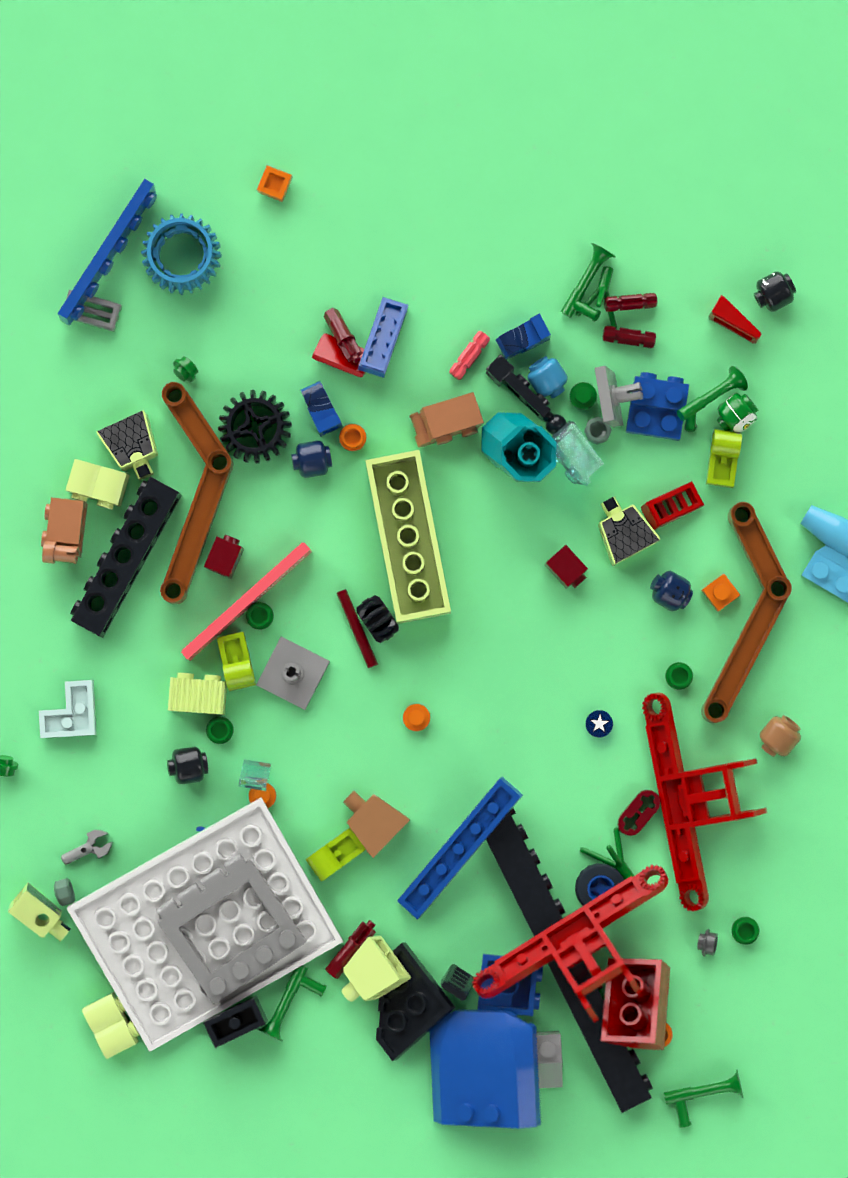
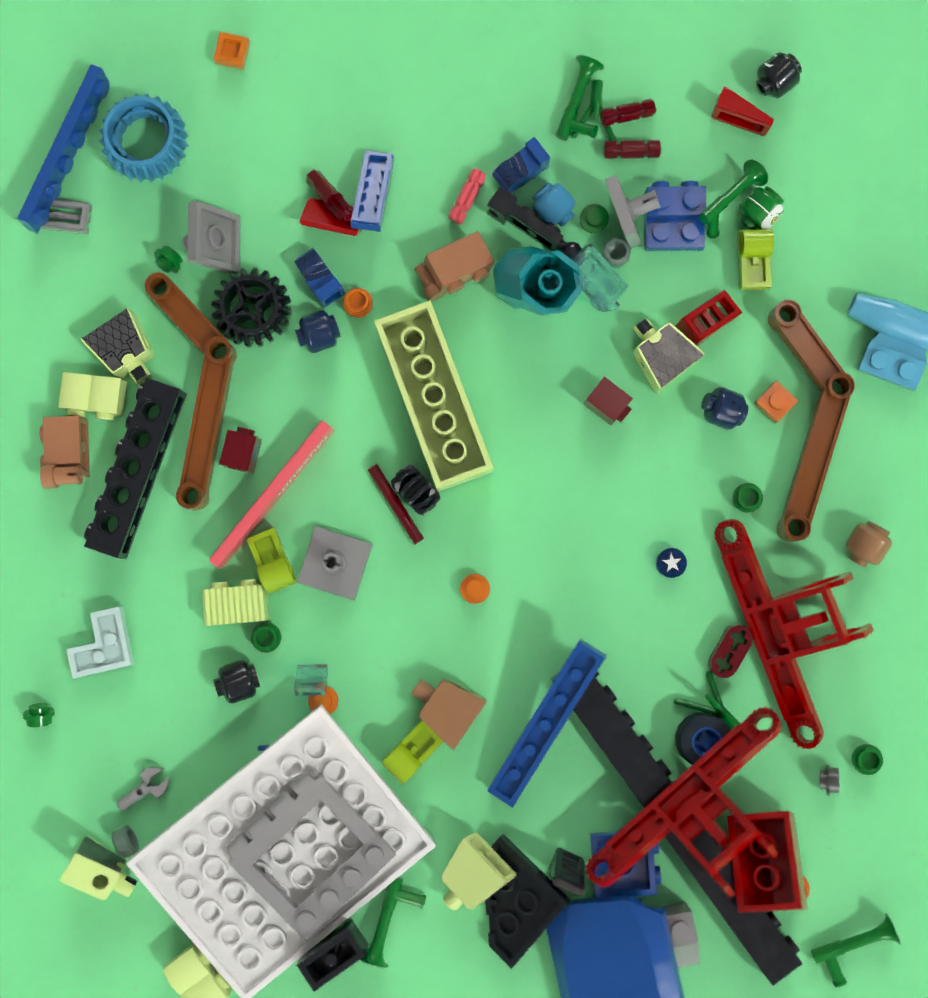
camera: 10 degrees left, 0 degrees up
green plate [246,602,274,630] -> none
dark red piece [325,920,376,979] -> none
none -> light grey tile [183,200,240,274]

